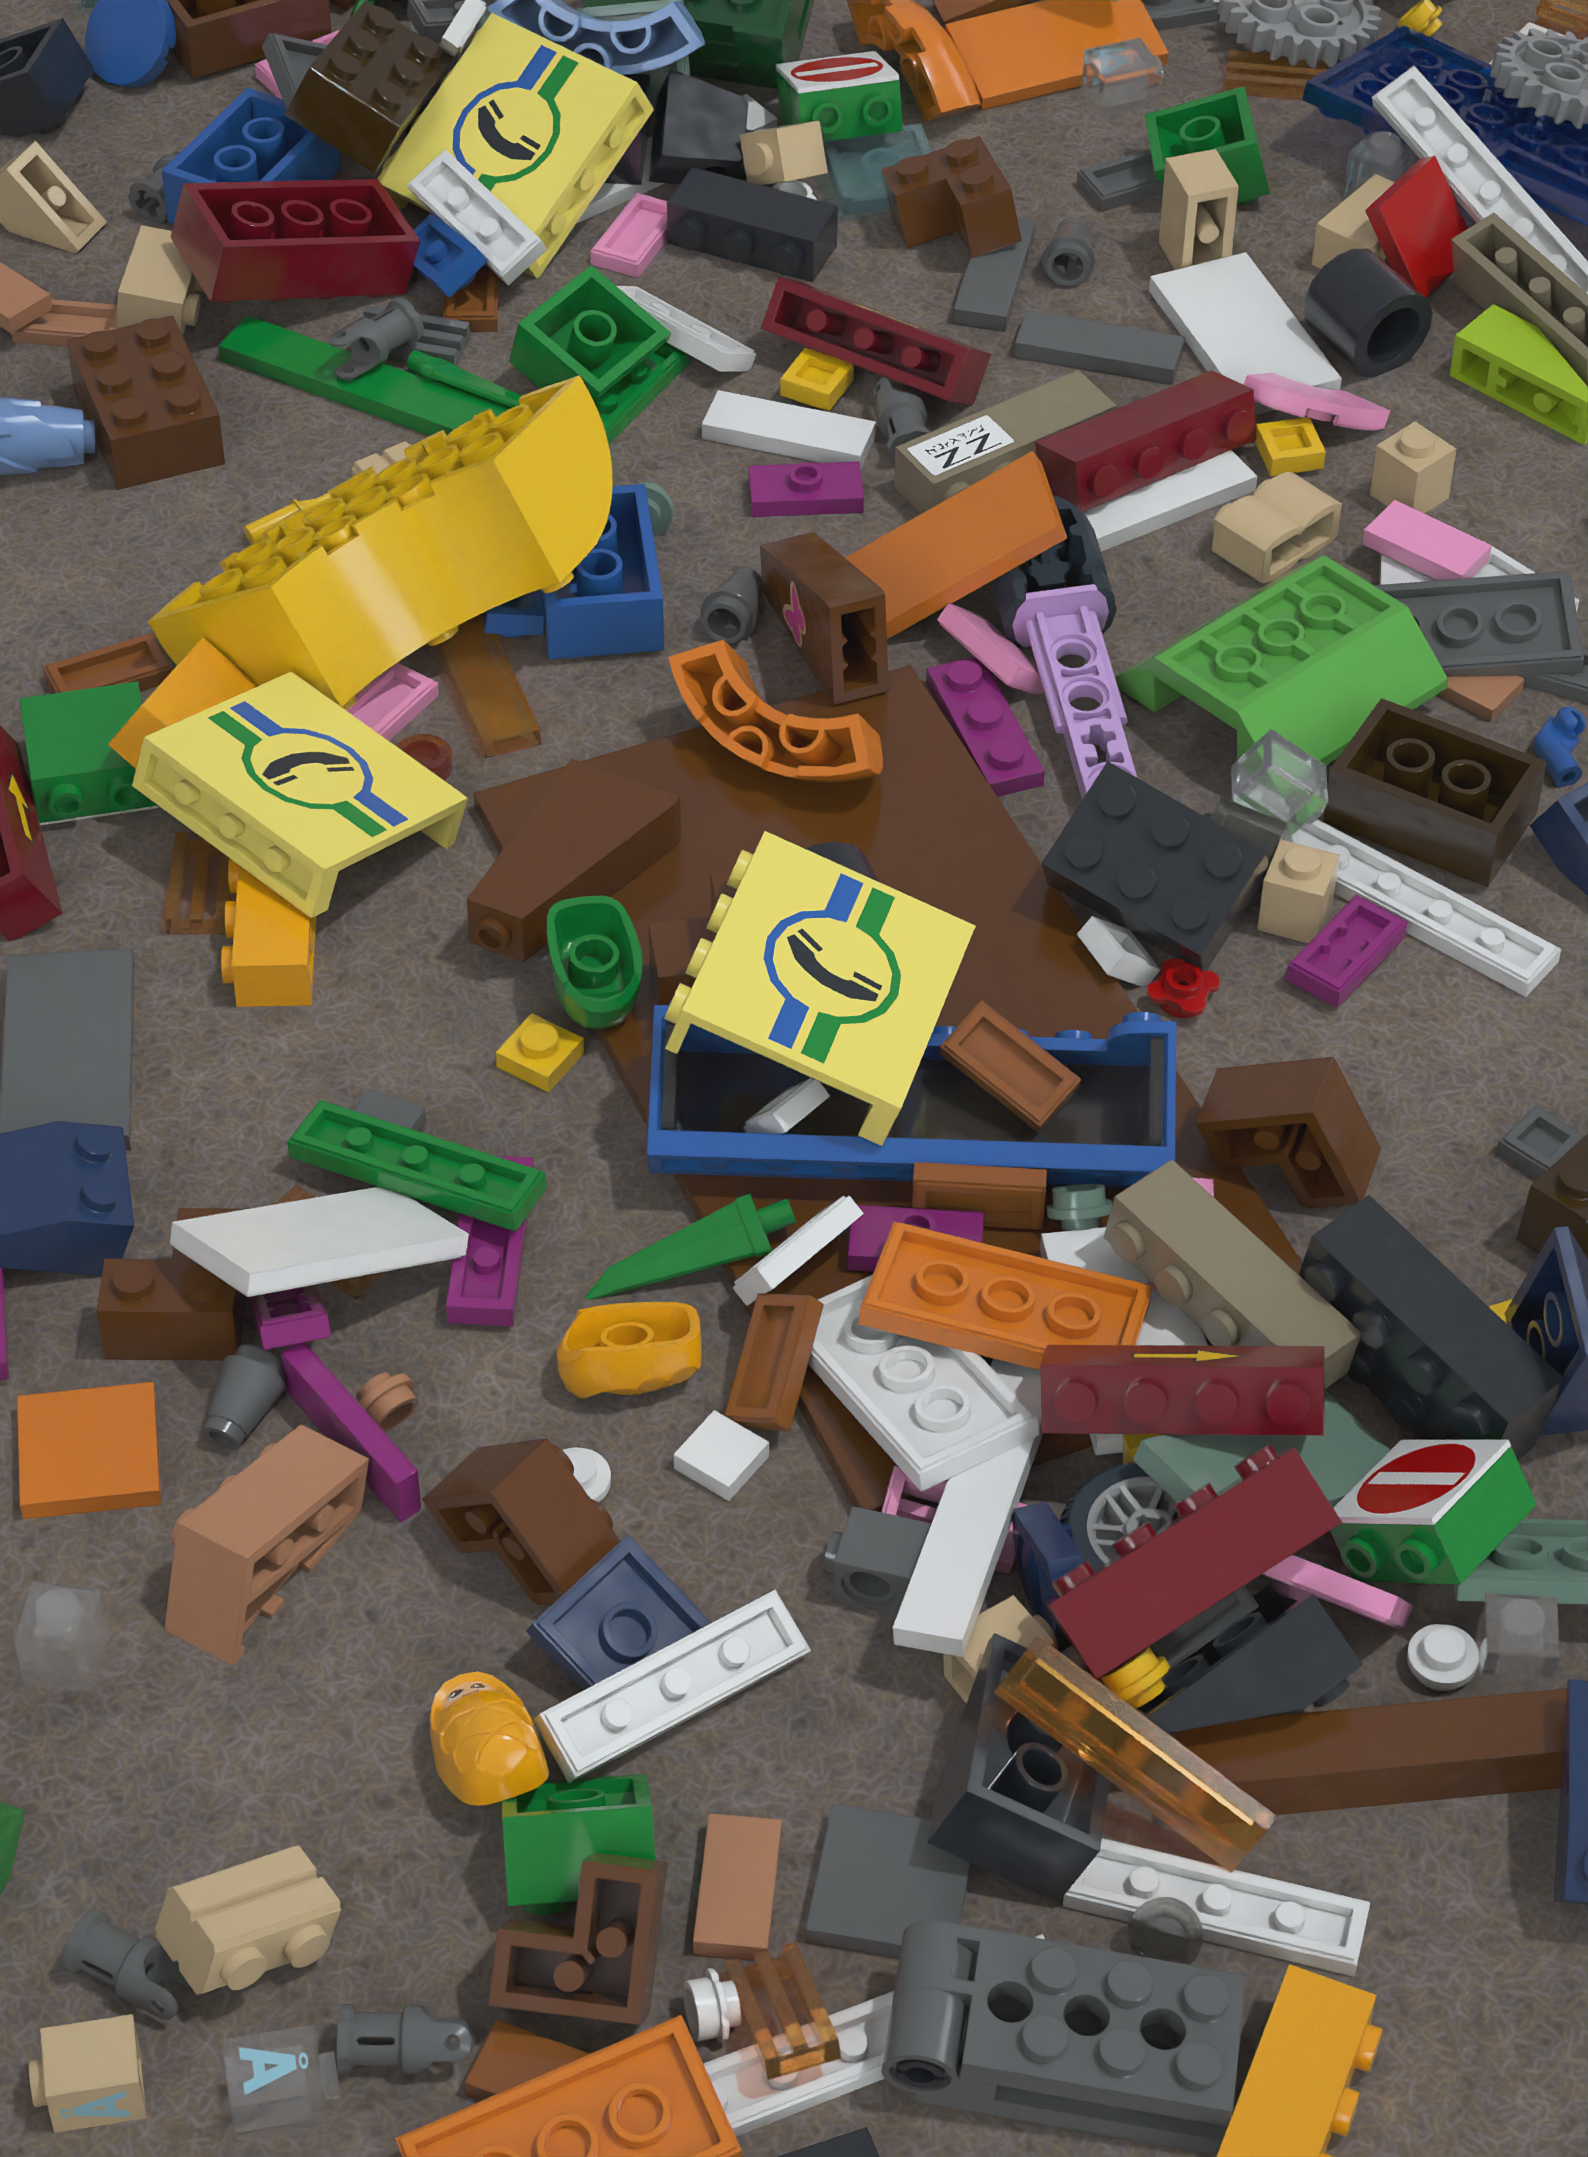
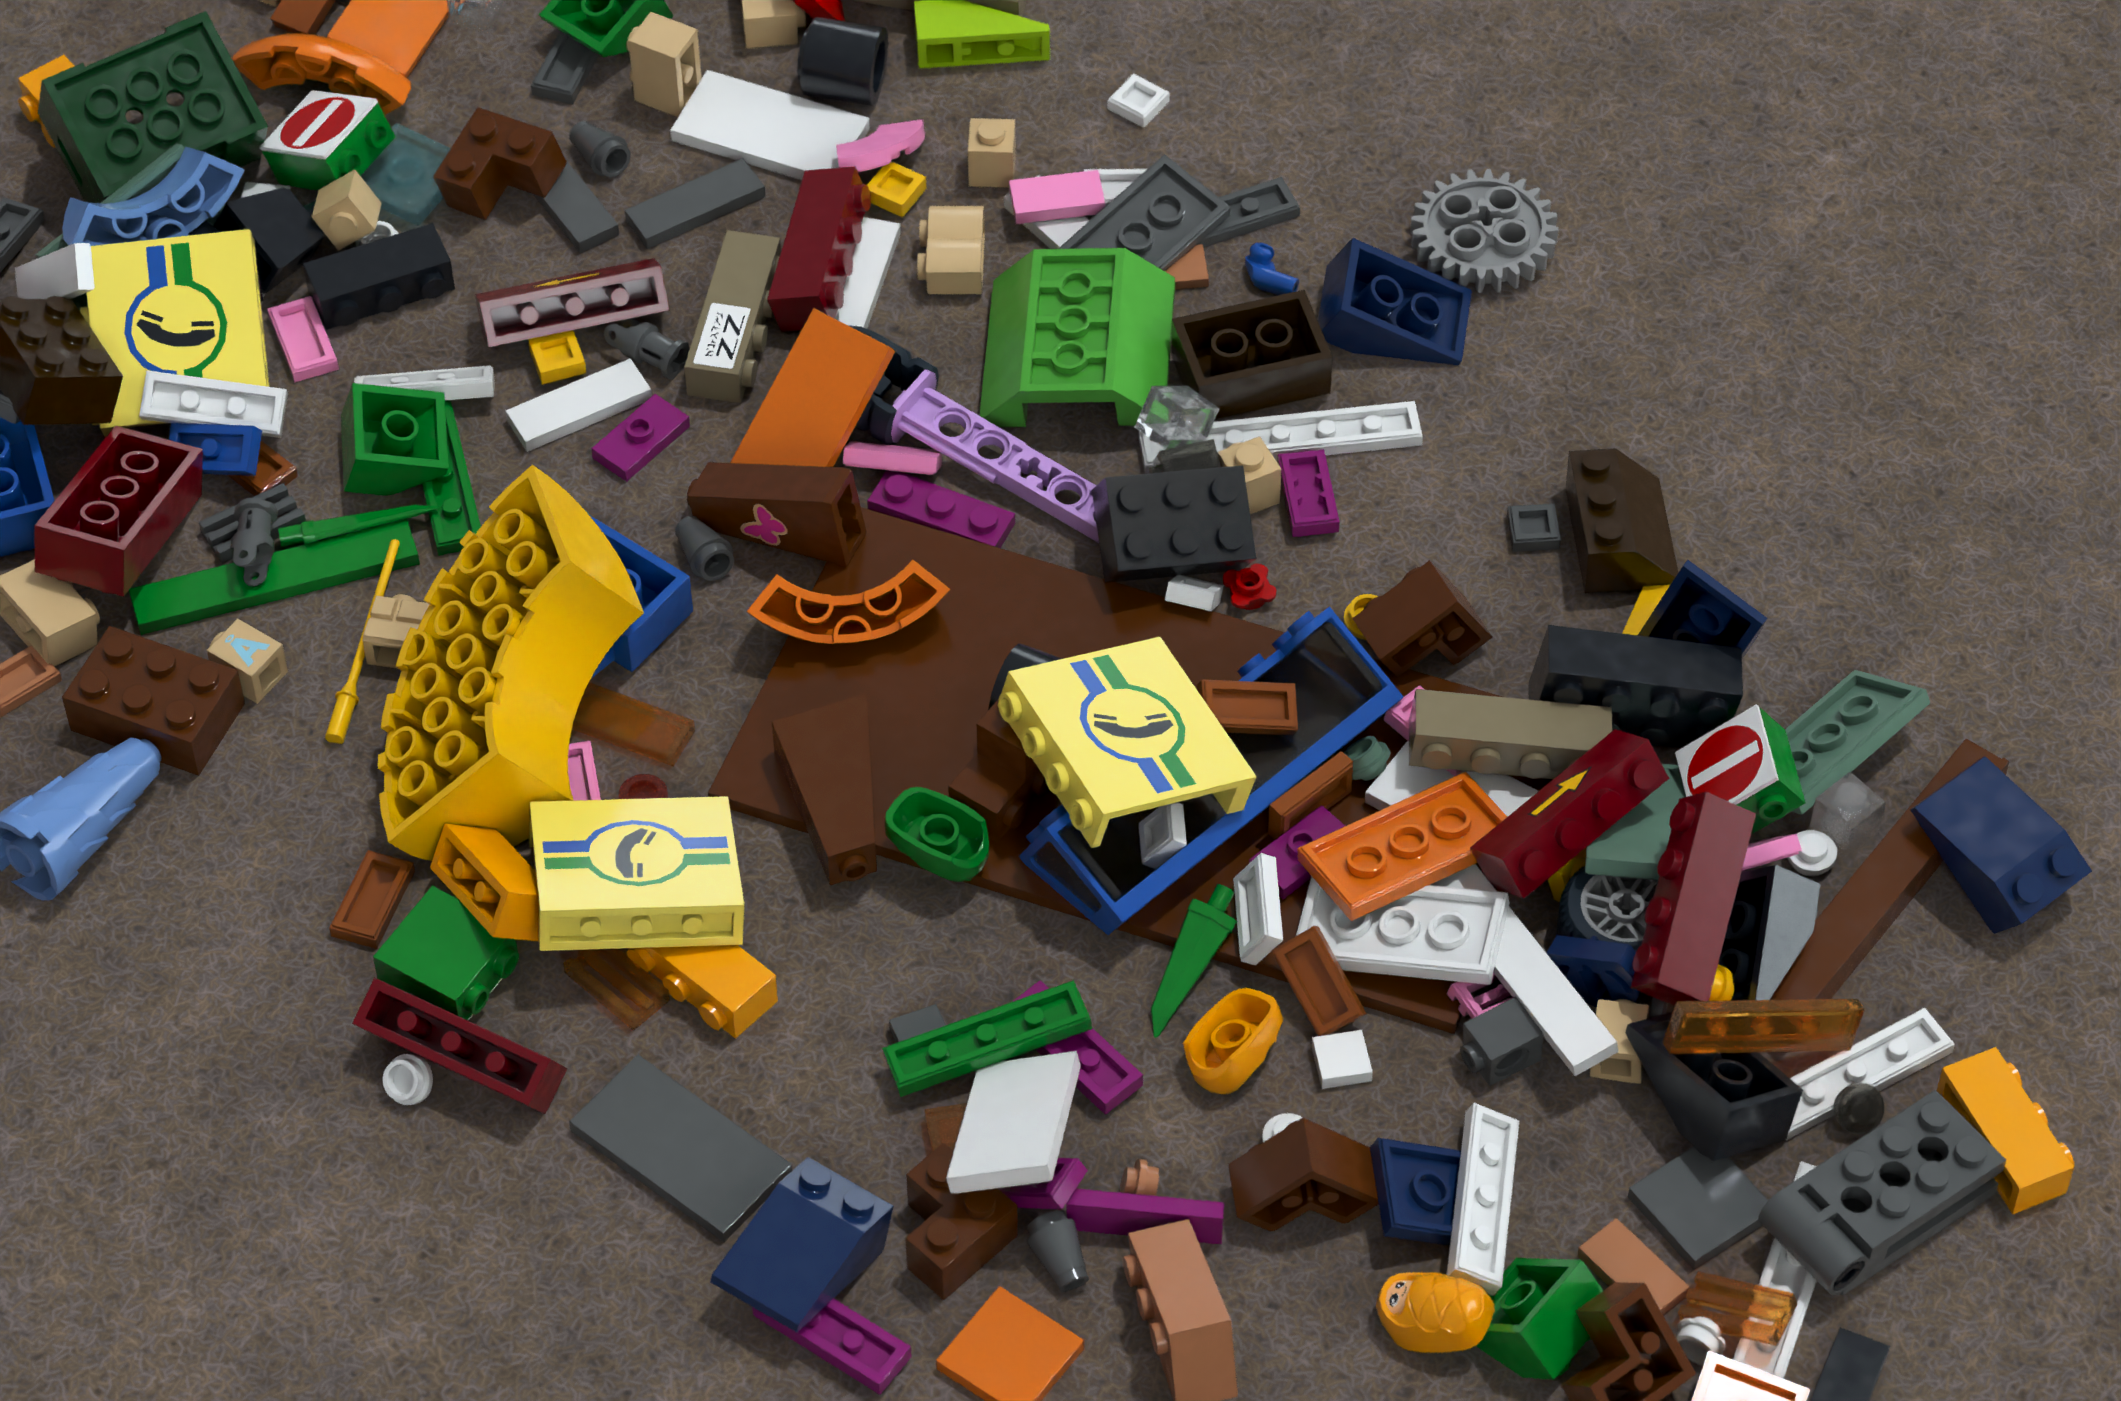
camera: 45 degrees left, 5 degrees up
yellow plate [496,1013,584,1093] -> none
none -> tan brick [207,618,288,704]

